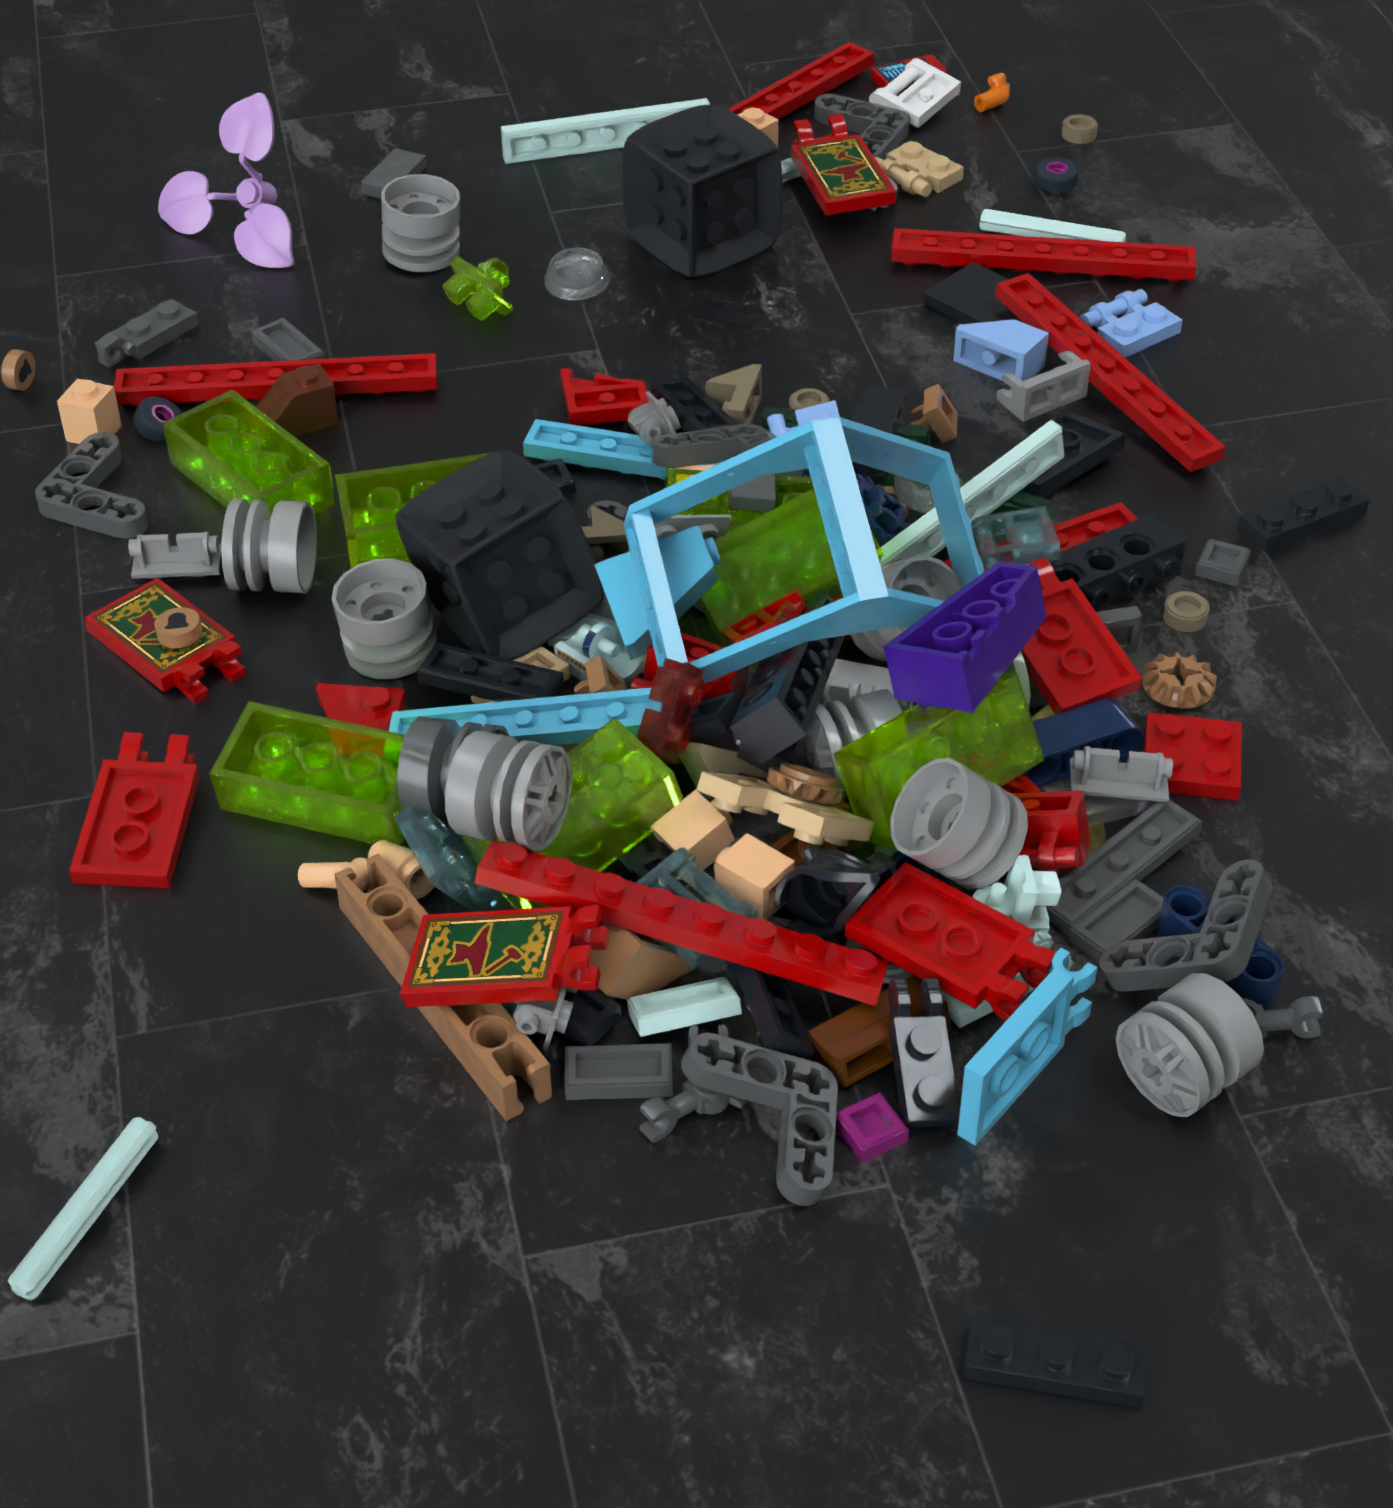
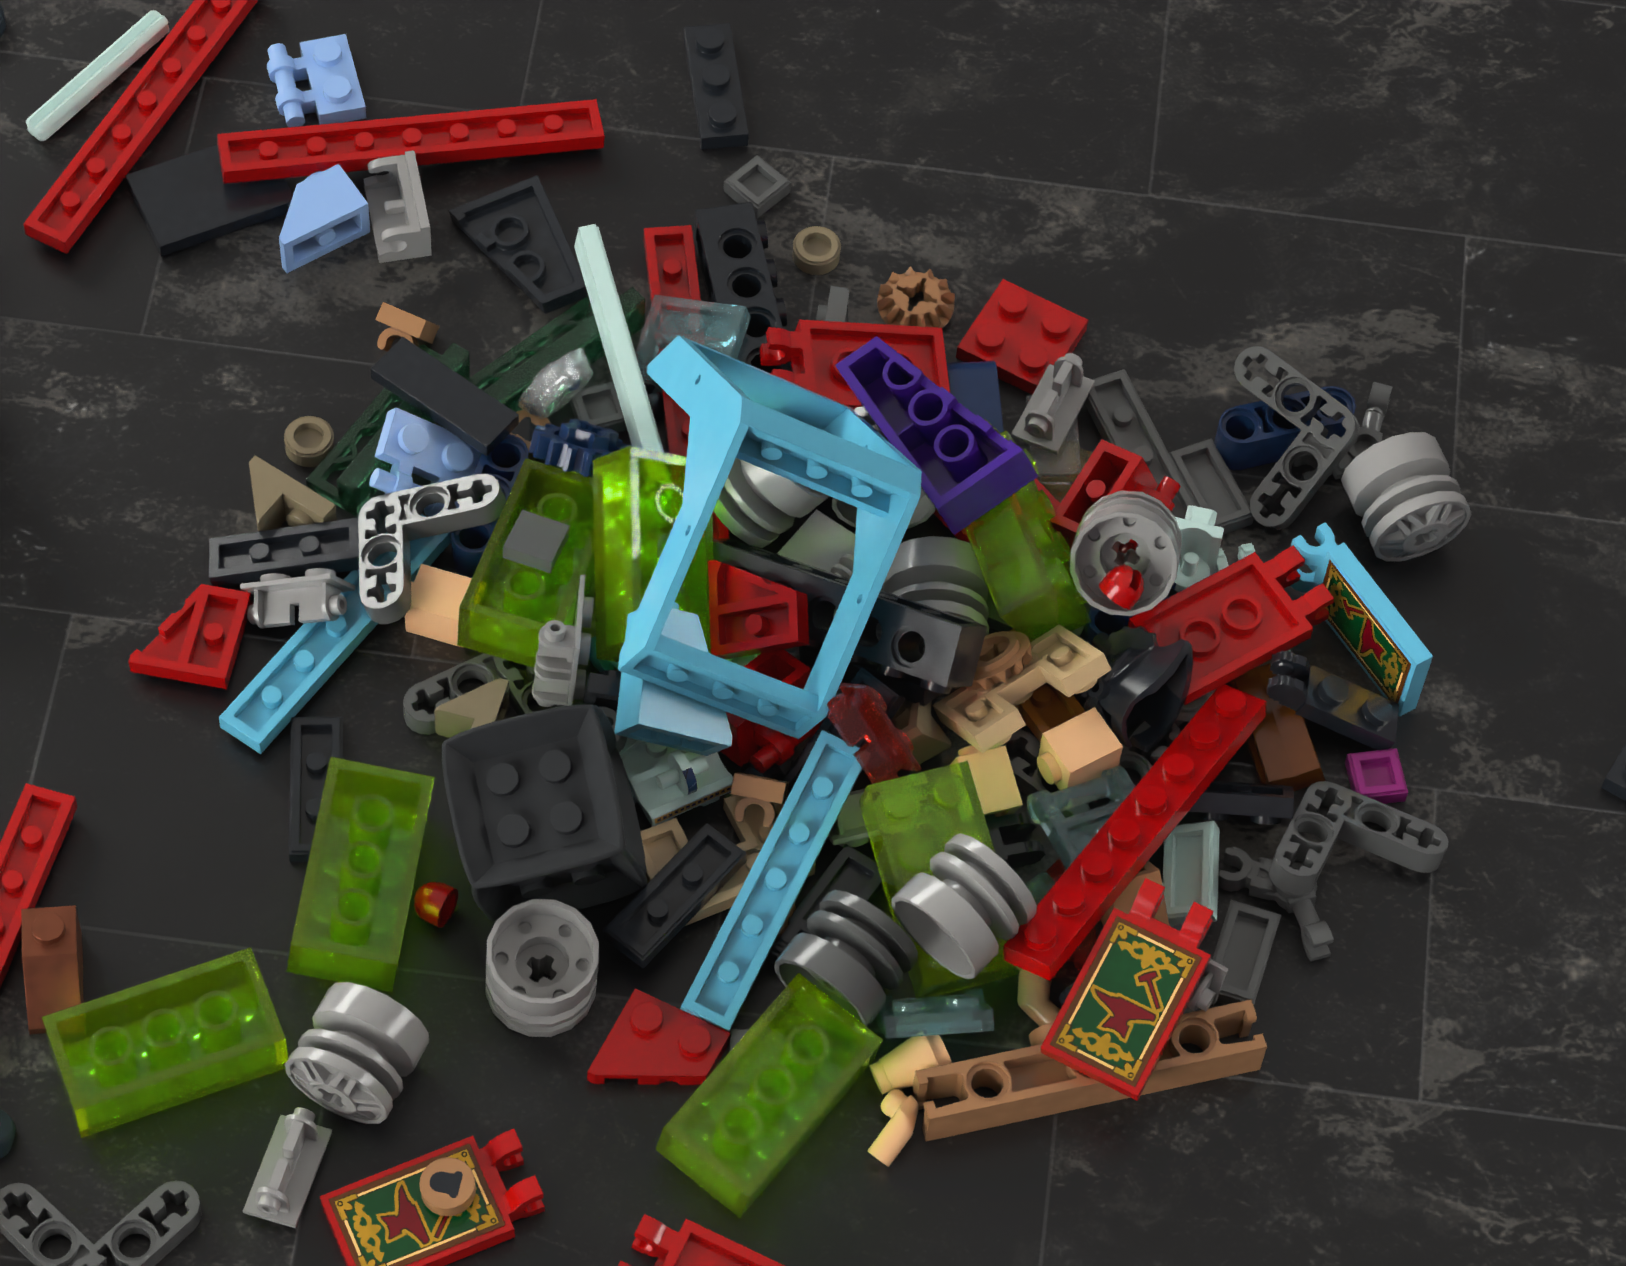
camera: 75 degrees left, 15 degrees up
none -> red hinge [1099,564,1144,610]

